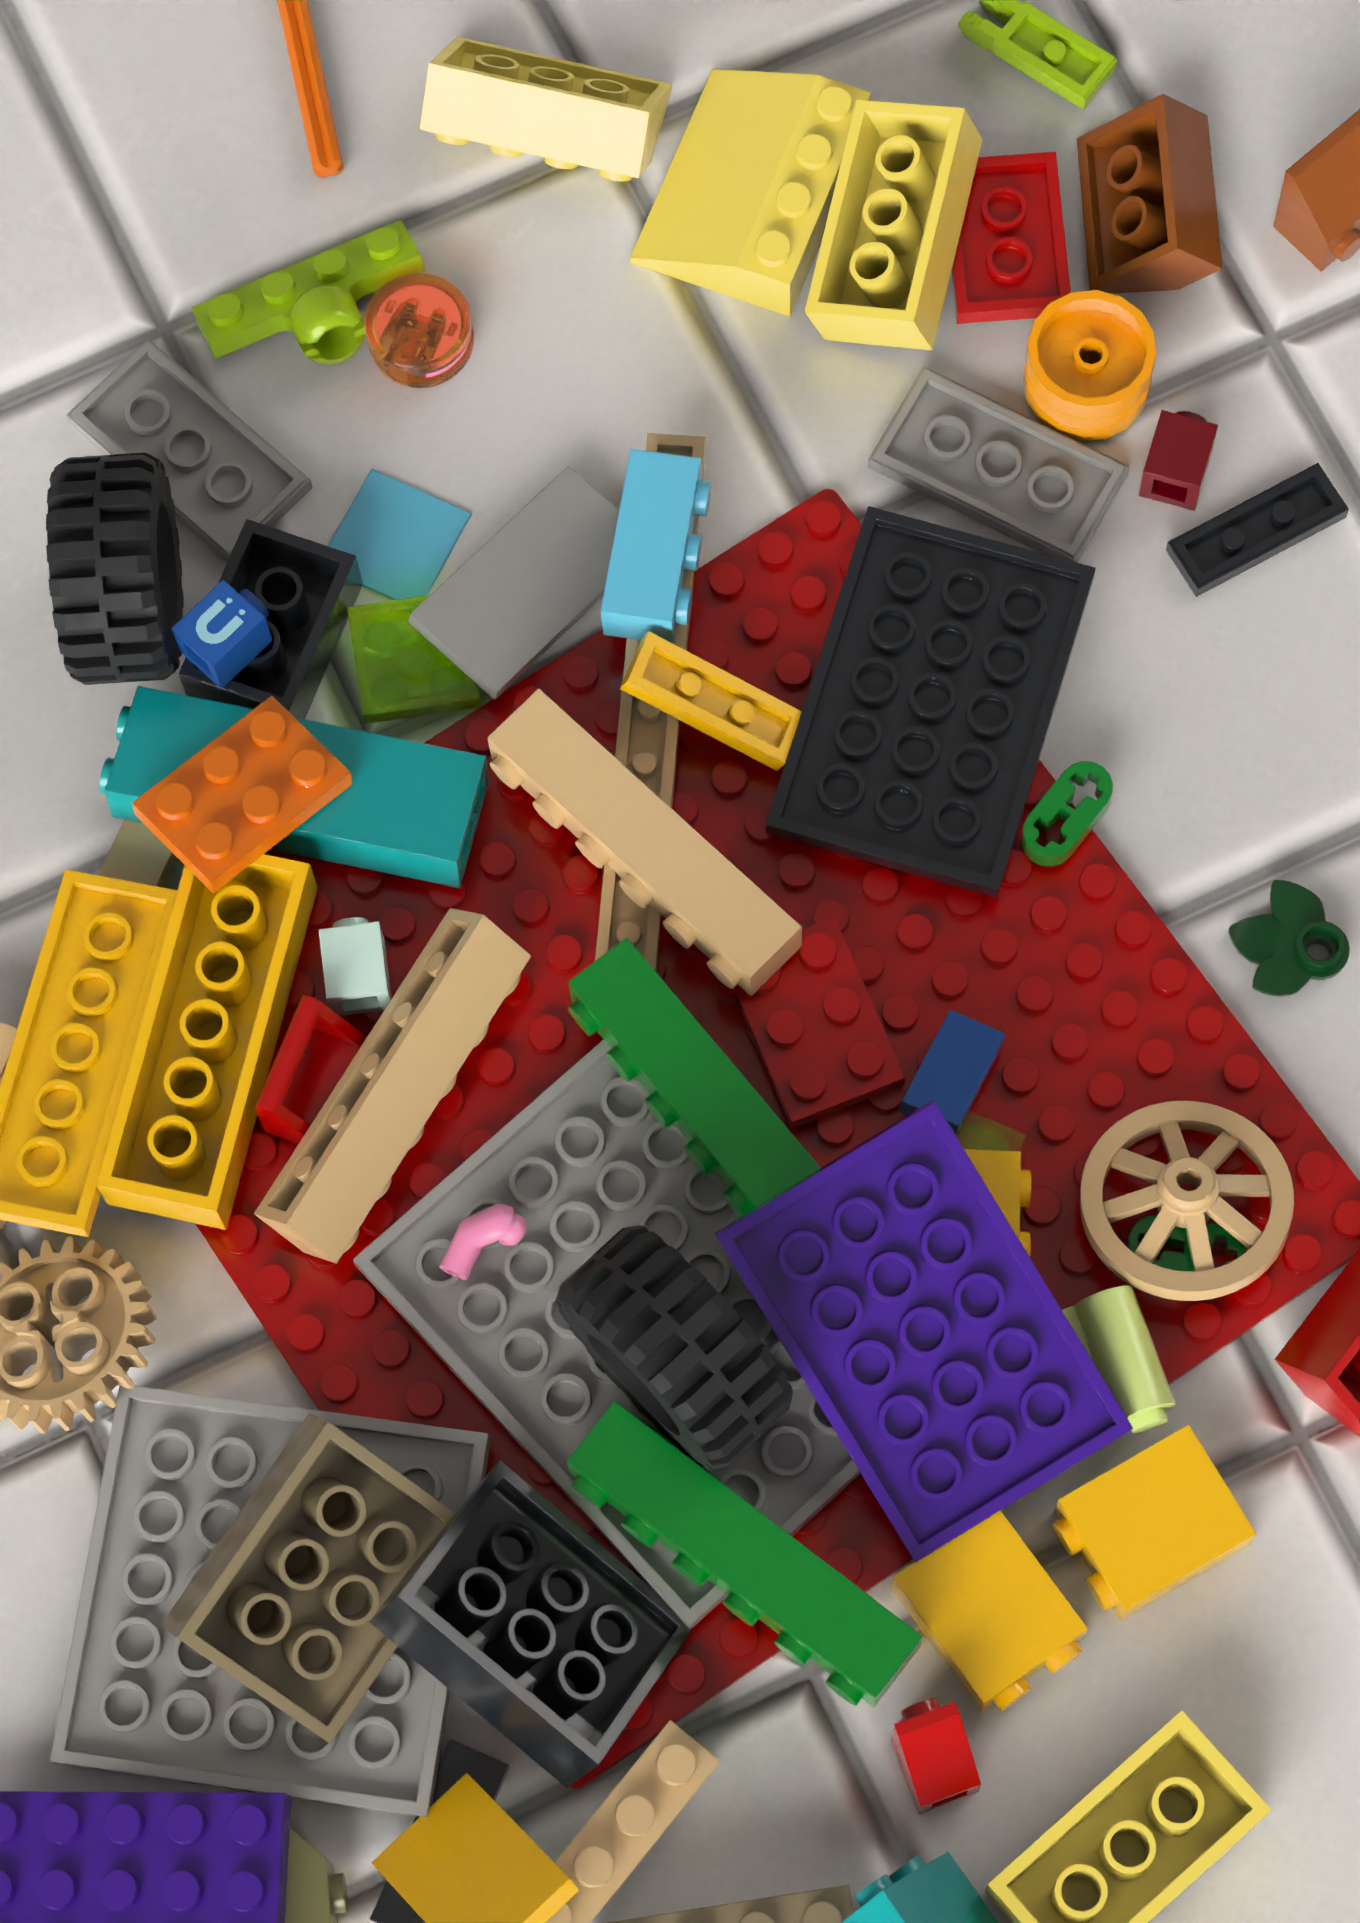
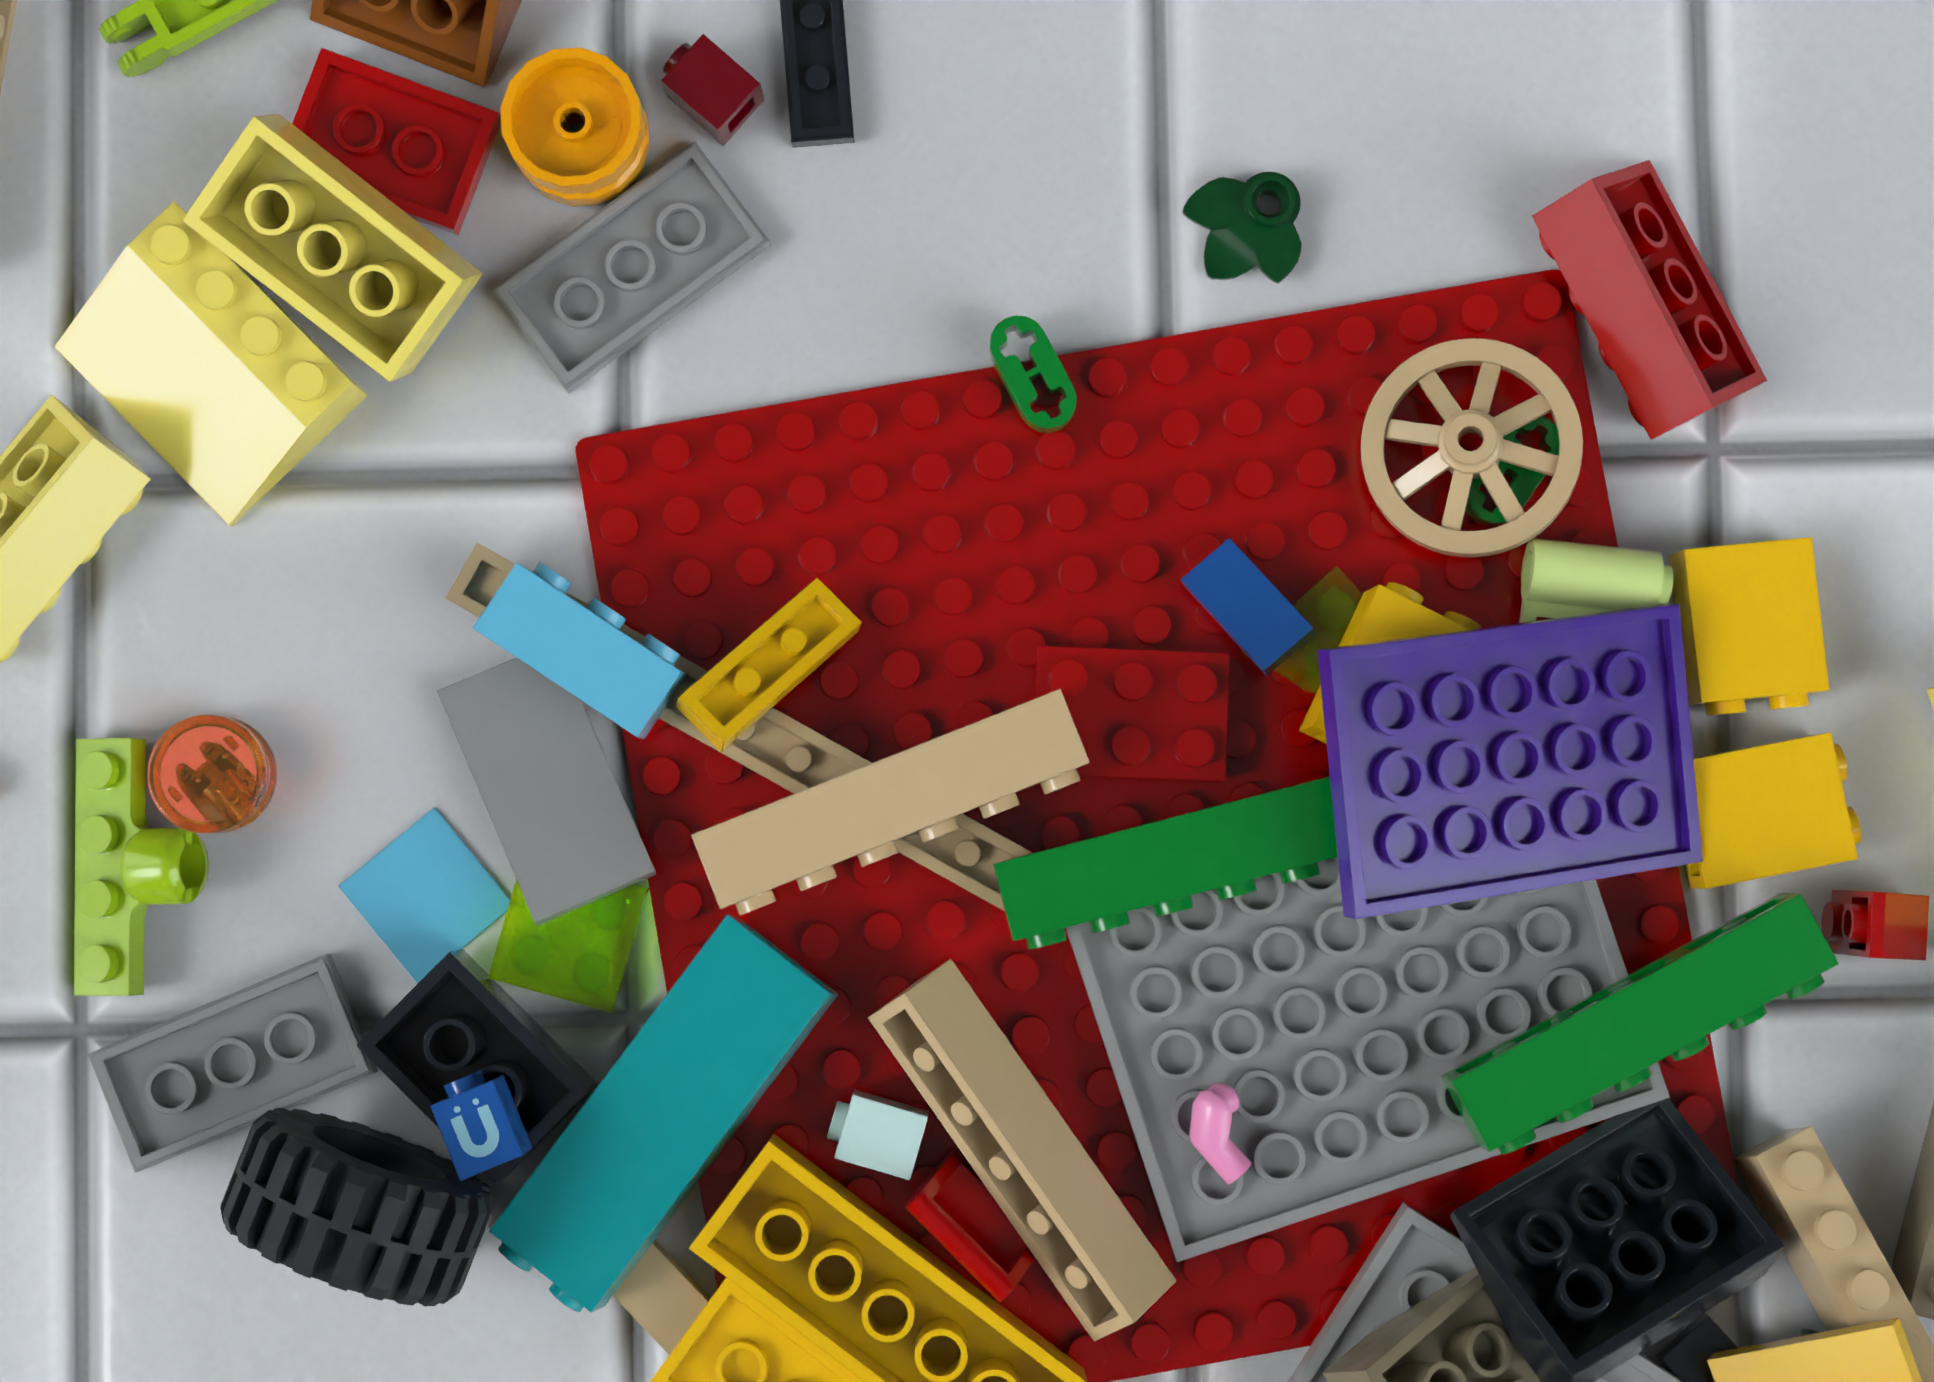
camera: 75 degrees left, 15 degrees up
orange plate [132,696,353,893] -> none
black tyre [555,1225,793,1471] -> none
black plate [766,506,1096,898] -> none

